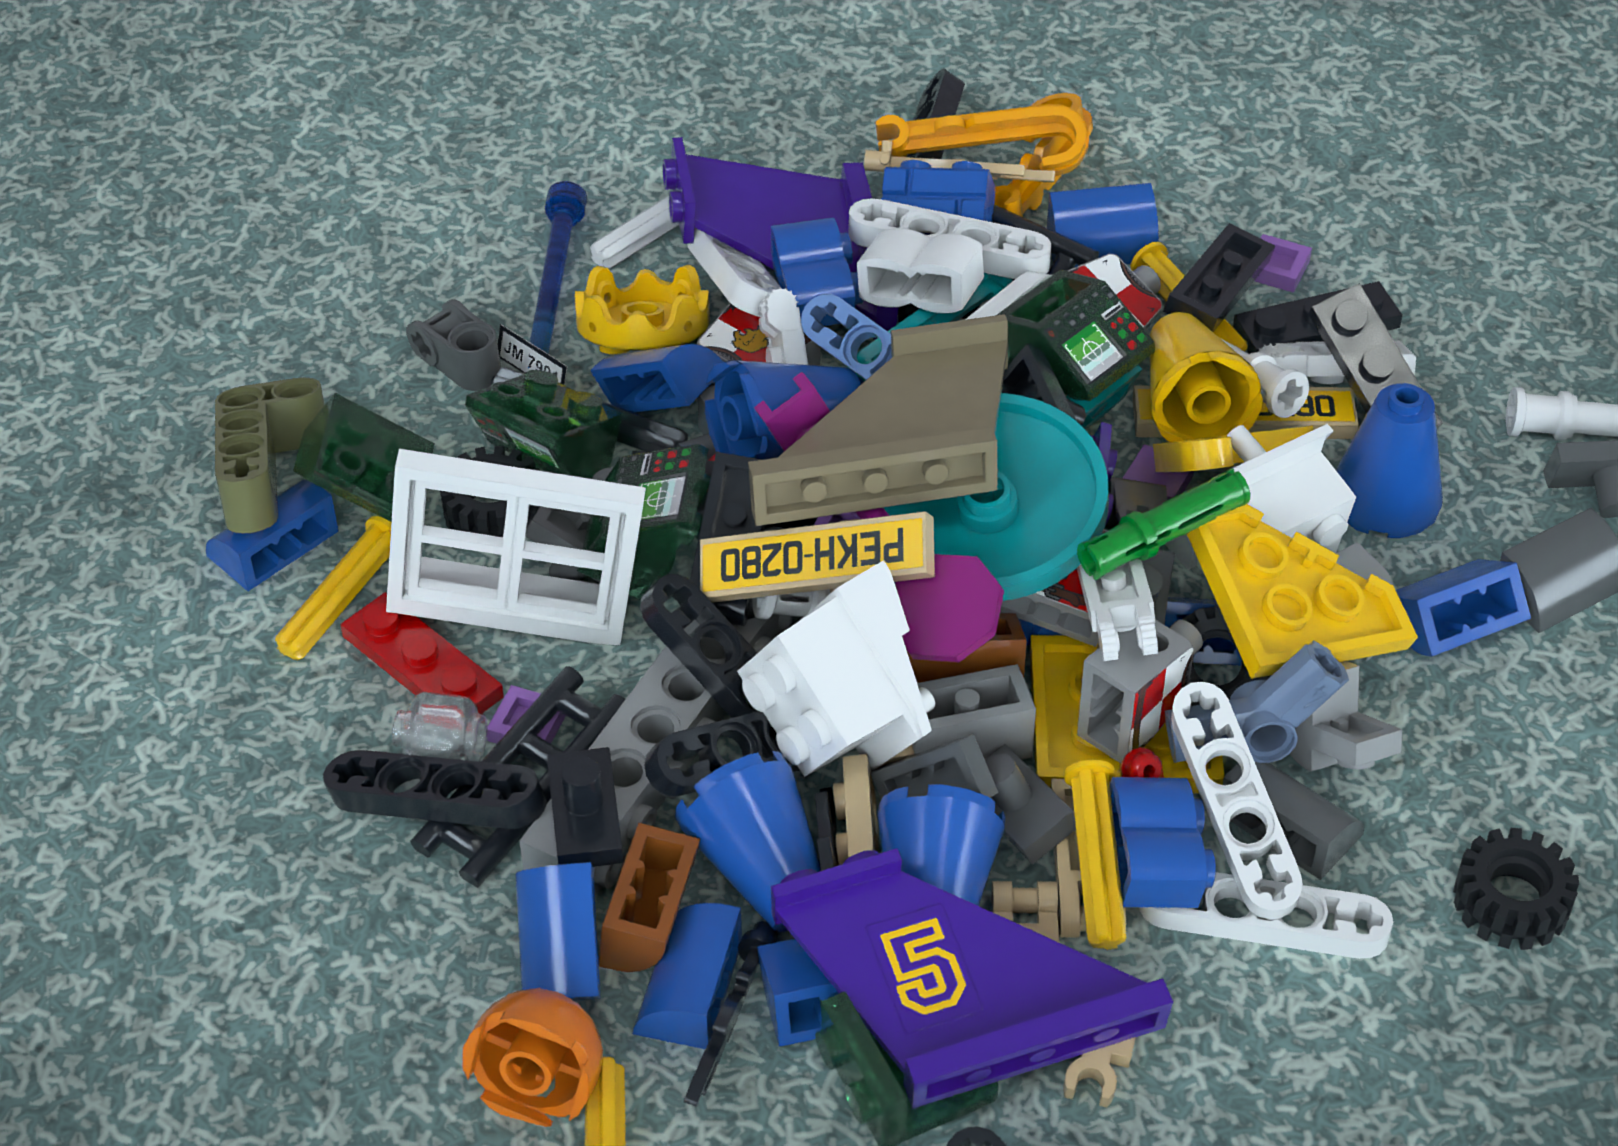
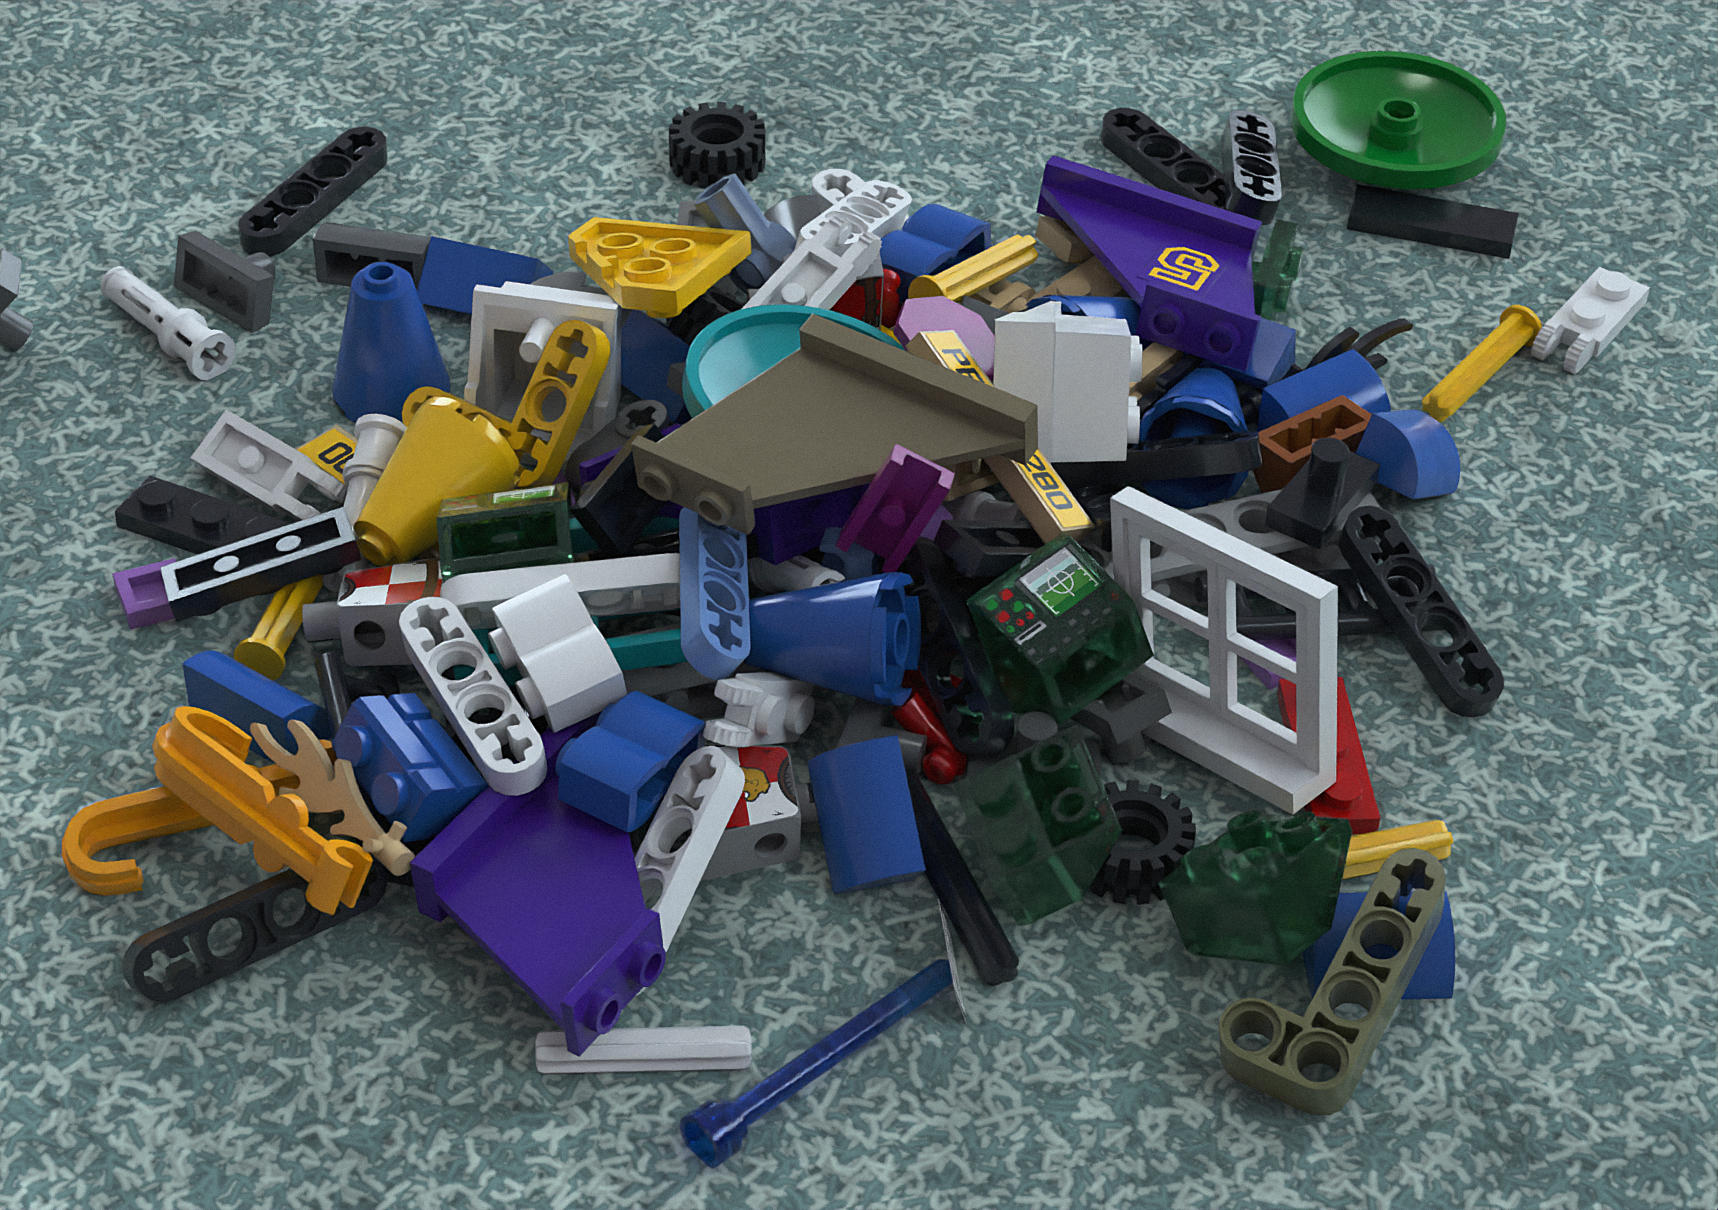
camera: 140 degrees left, 5 degrees down
clear head [392,691,488,762] -> none
dark grey piece [406,299,501,392] -> none
orange cylinder [462,988,603,1127] -> none
yellow plate [575,265,710,354] -> none
green pin [1077,468,1250,580] -> none
plate [1308,283,1443,429] -> none

